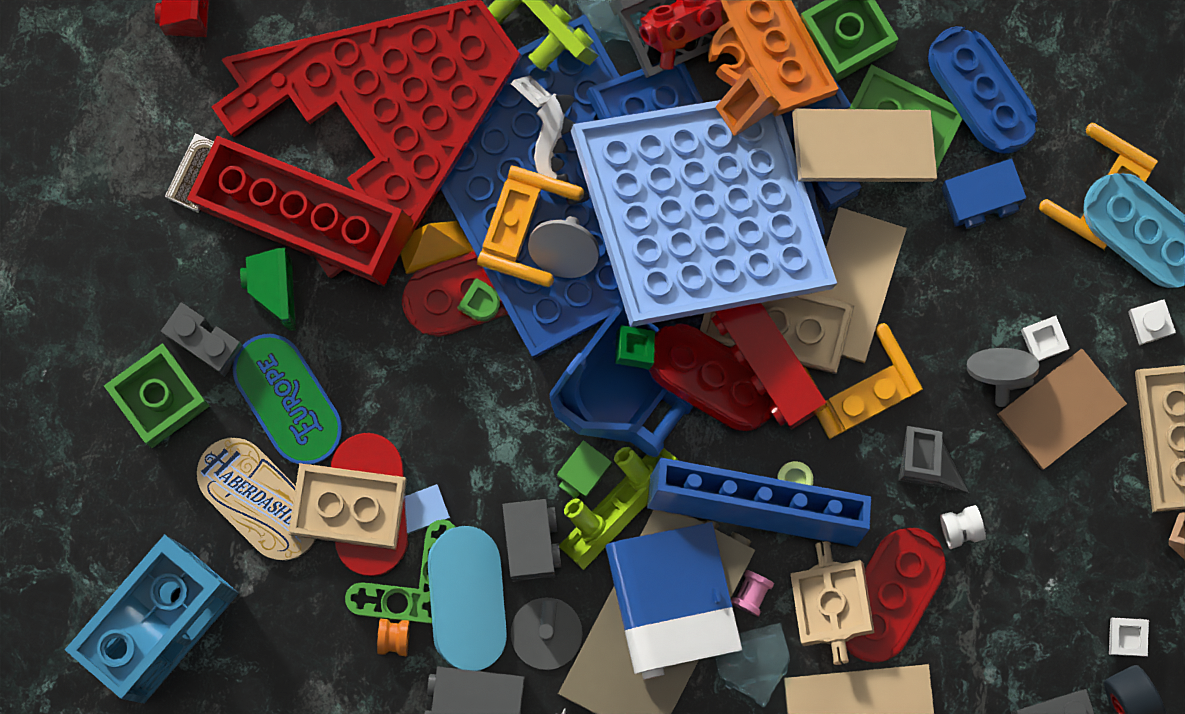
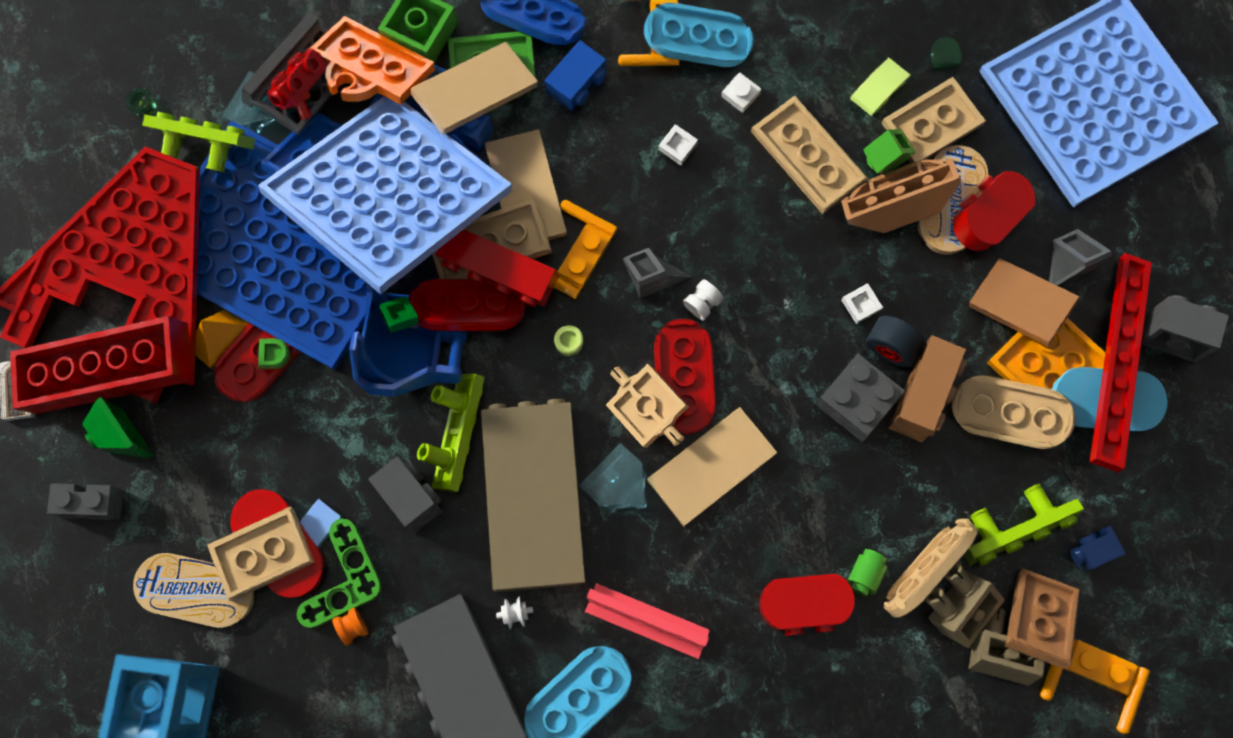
camera: 30 degrees left, 5 degrees down
bright green brick [104,343,210,448] -> none
green tile [233,334,342,465] -> none
medium azure tile [428,526,507,671] -> none
light orange plate [477,165,584,287] -> none
white piece [511,75,590,205] -> none
dark grey shield [511,597,583,670] -> none
light grey shield [528,216,600,278] -> none
bright green brick [557,440,612,500] -> none
blue door [605,522,742,680] -> none
blue brick [647,458,871,547] -> none
orange slope [716,67,781,136] -> none
bright pink bush [731,570,774,617] -> none
shield [967,348,1039,407] -> none
medium nougat tile [997,348,1127,470] -> none

